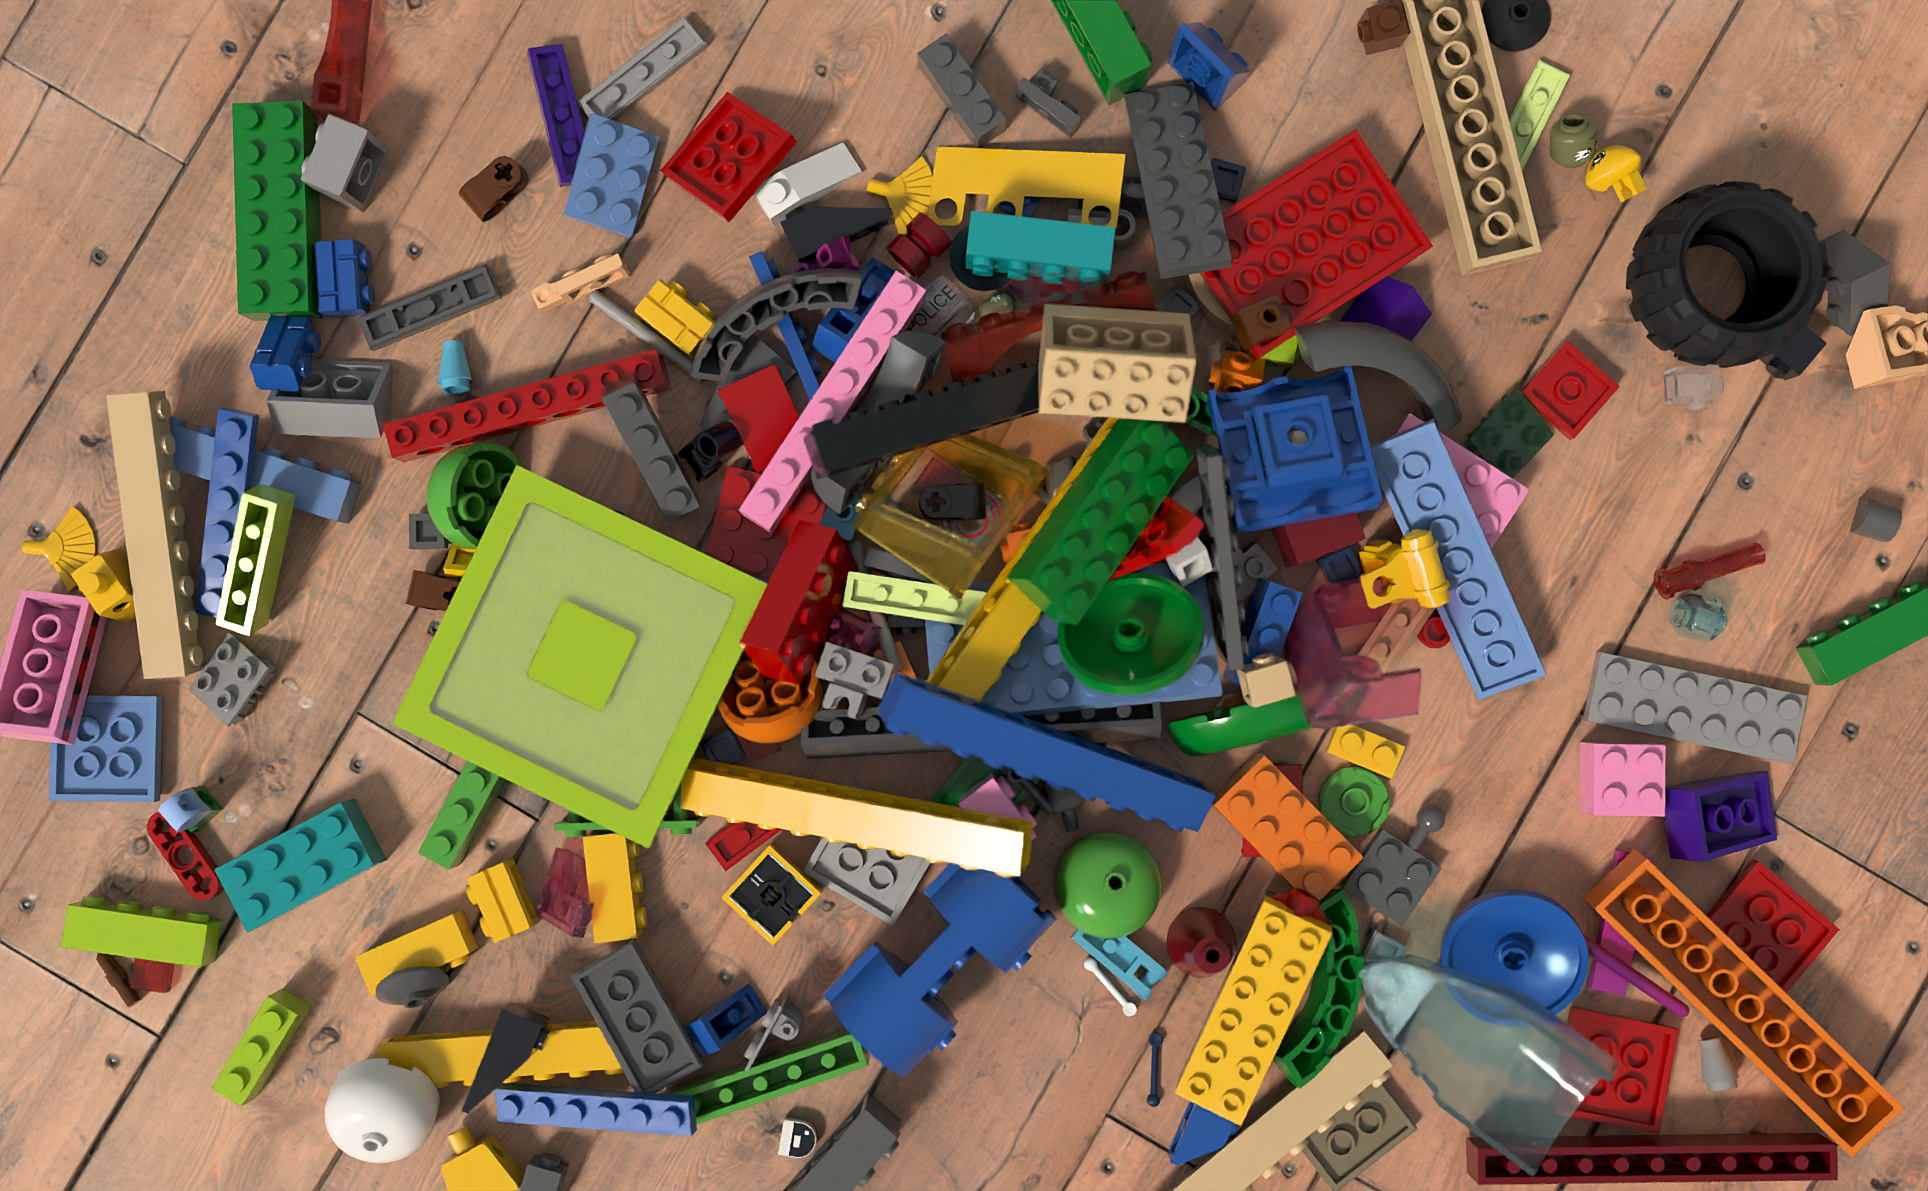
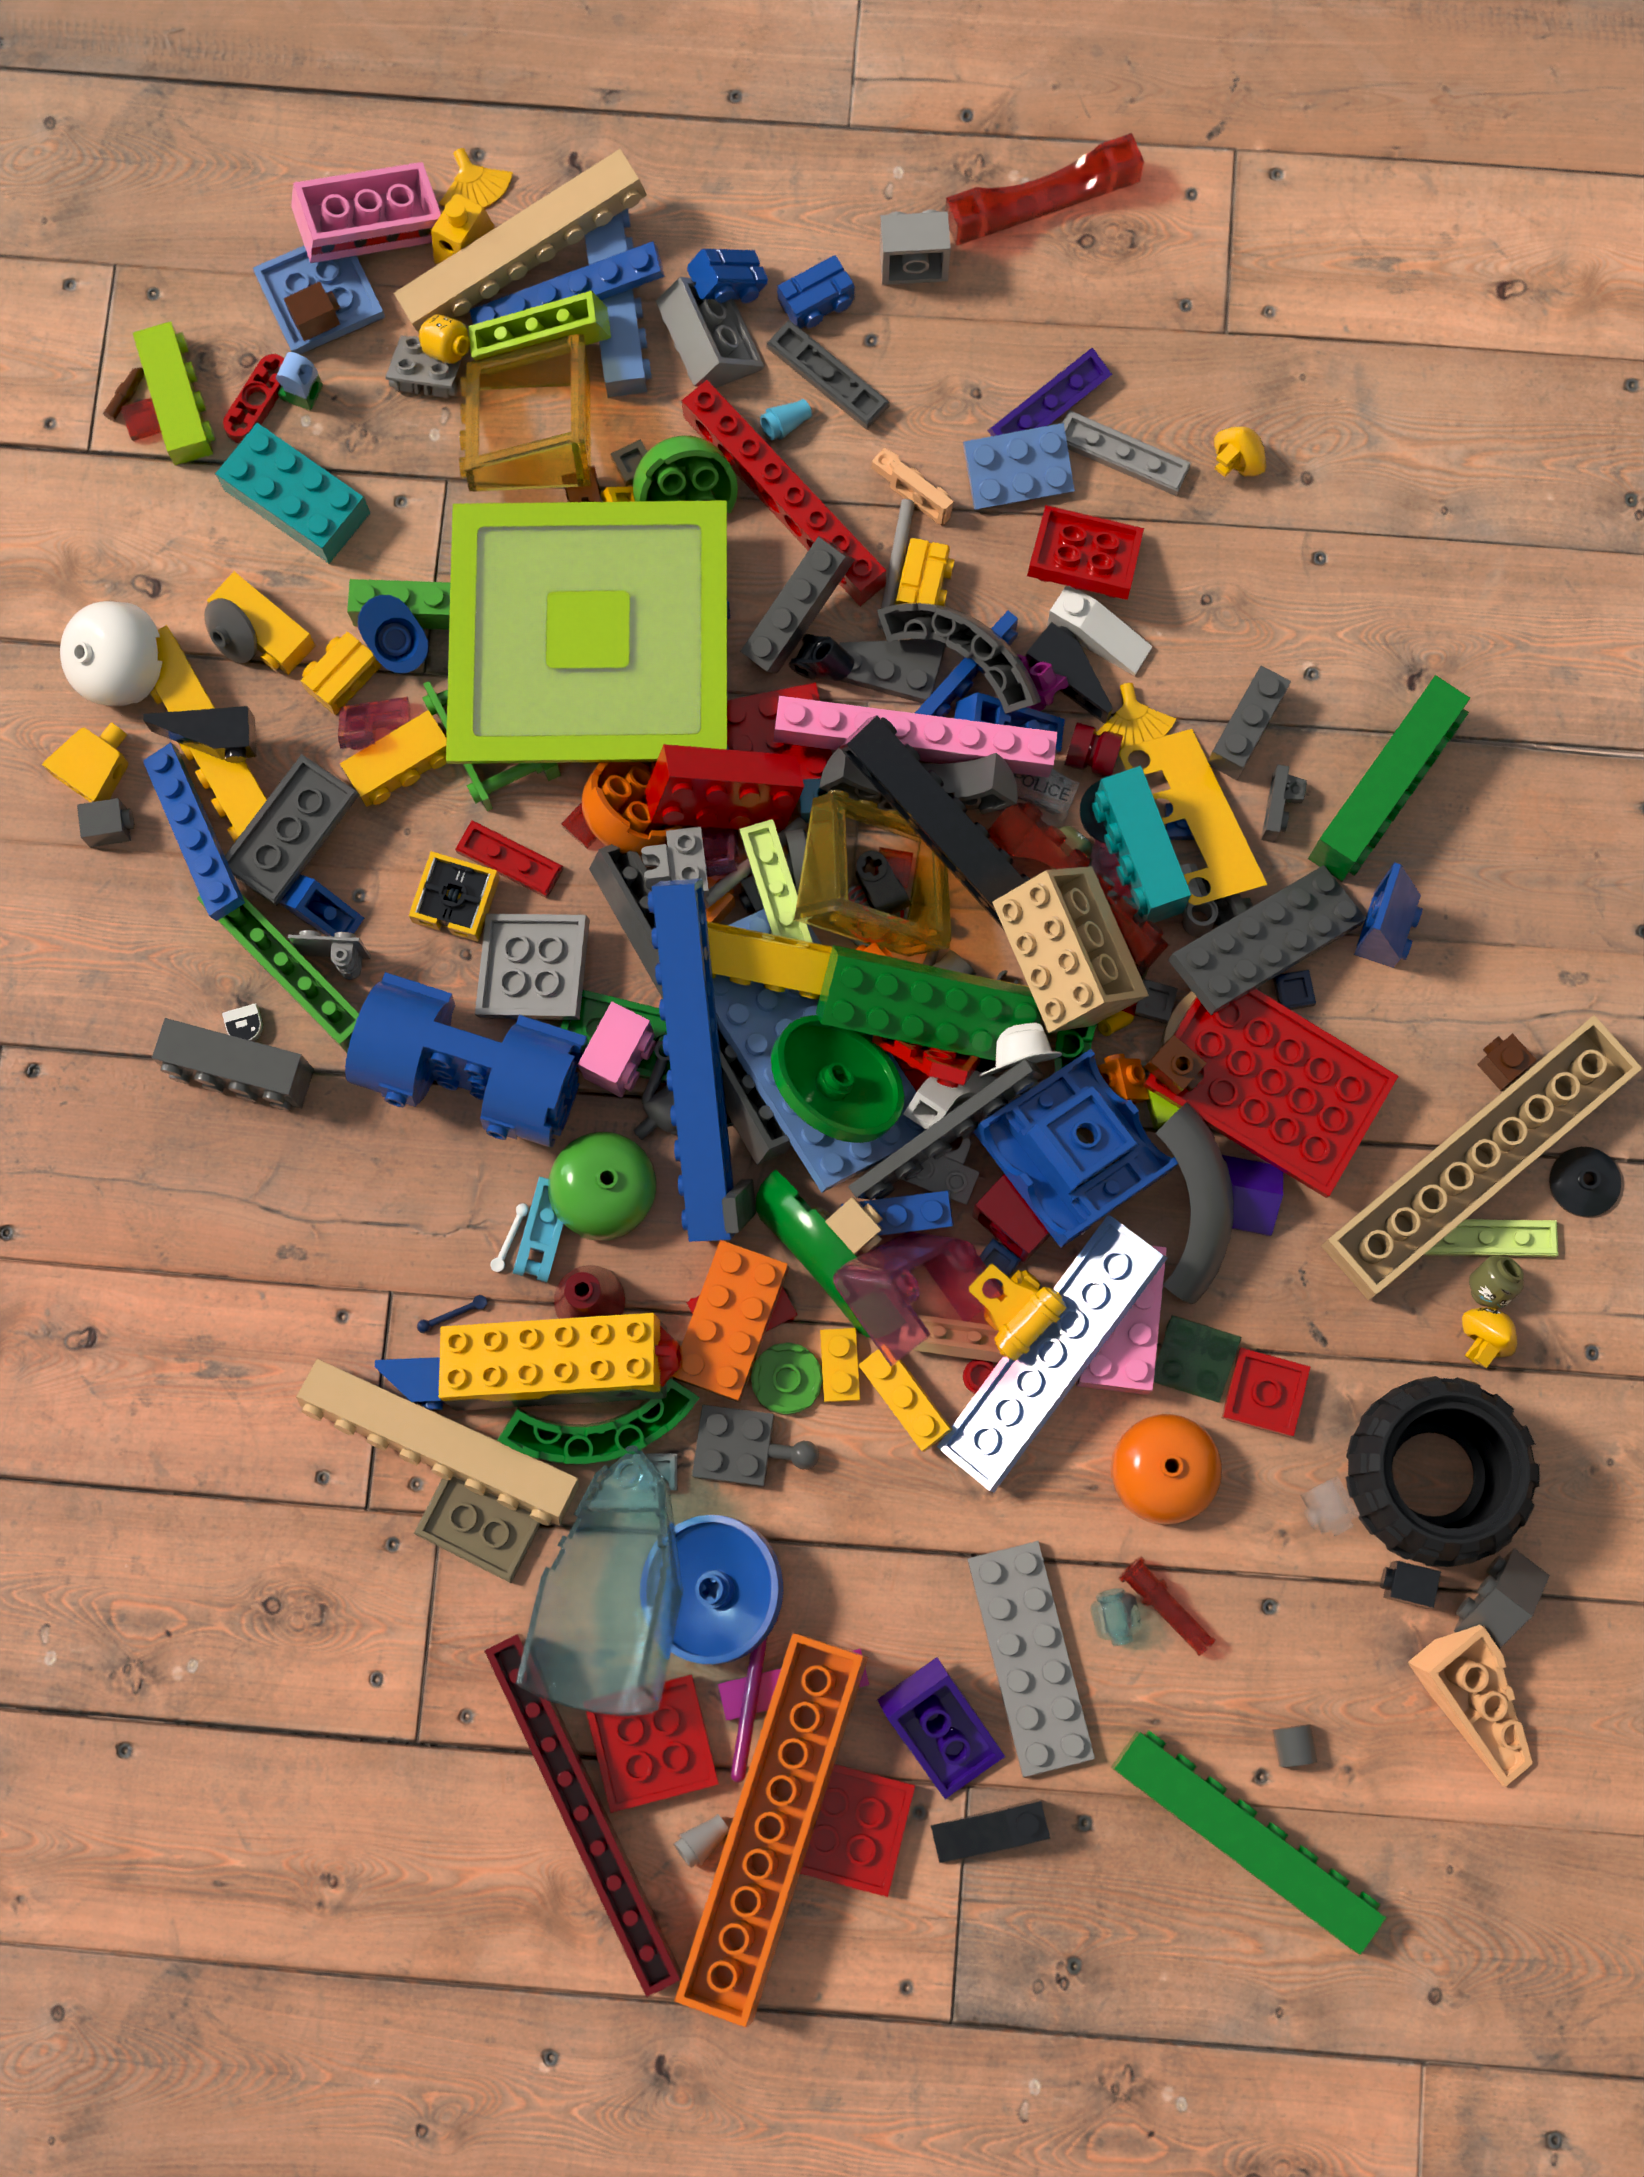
camera: 65 degrees right, 10 degrees down
lime brick [211,988,312,1107] -> none
green brick [232,101,323,321] -> none
reddish brown piece [458,156,528,222] -> none
yellow brick [680,758,1033,877] -> none
dark blue tile [700,727,747,765] -> none
red piece [718,364,800,473] -> none
bright pink brick [1580,742,1666,816] -> none
none -> reddish brown brick [283,281,341,342]
none -> blue piece [358,595,428,673]
none -> yellow head [419,315,470,364]
none -> clear yellow windscreen [459,334,591,492]
none -> dark grey tile [722,1179,756,1233]
none -> yellow plate [858,1343,953,1452]
none -> black slope [930,1799,1050,1863]
none -> white piece [978,1023,1062,1078]
none -> orange cylinder [1110,1414,1222,1525]

